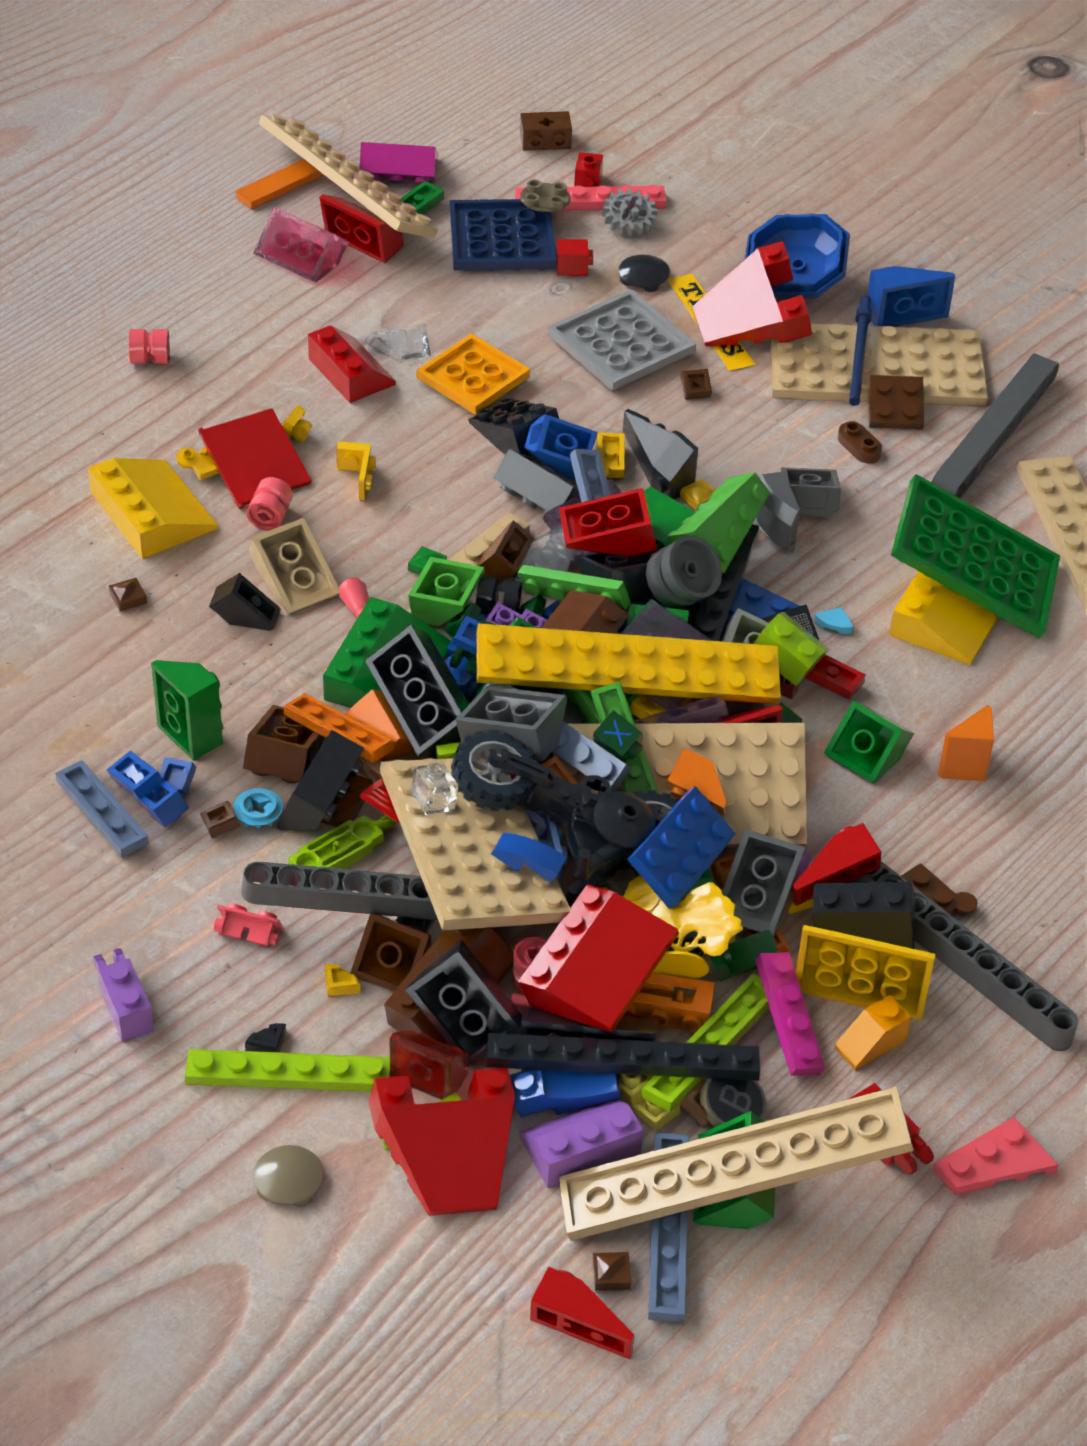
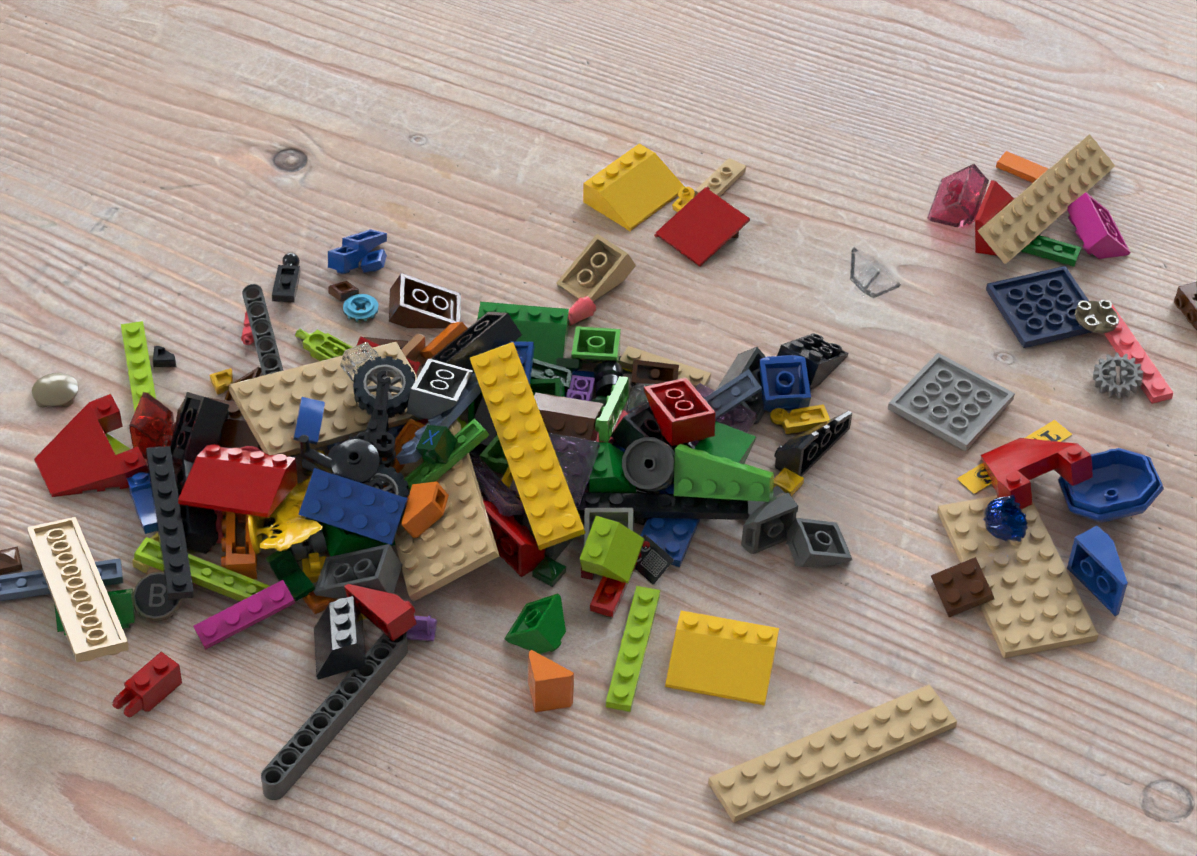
camera: 75 degrees right, 0 degrees up
sand blue plate [55,760,149,858] -> none
medium lavender hinge [93,948,154,1042] -> none
reddish brown tile [109,578,147,611] -> none
coral wheel [129,329,170,364] -> none
green slope [151,660,224,761] -> none
black slope [209,573,281,631] -> none
coral wheel [247,477,293,531] -> none
black slope [276,730,364,831] -> none
yellow tile [282,405,313,443] -> none
orange tile [283,693,394,763] -> none
red slope [308,325,396,403] -> none
yellow bracket [337,441,376,501] -> none
green tile [408,546,447,575] -> none
light orange plate [416,333,530,415] -> none
medium lavender slope [519,1099,643,1188] -> none
red brick [556,239,593,277] -> none
red brick [574,152,604,187] -> none
black dish [619,254,670,292] -> none
reddish brown tile [681,369,712,399] -> none
yellow slope [796,925,936,1020] -> none
medium azure tile [814,607,854,635] -> none
light orange slope [834,995,911,1071] -> none
reddish brown plate [838,421,882,464] -> none
dark blue bar [849,295,872,406] -> none
green plate [891,474,1060,638] -> none
reddish brown hinge [901,863,978,915] -> none
dark grey beam [931,353,1059,498] -> none
coral wing [933,1117,1058,1195] -> none
none -> black plate [272,253,300,302]
none -> lime plate [606,586,660,712]
none -> tan plate [695,158,746,197]
none -> clear blue hair [983,495,1028,542]

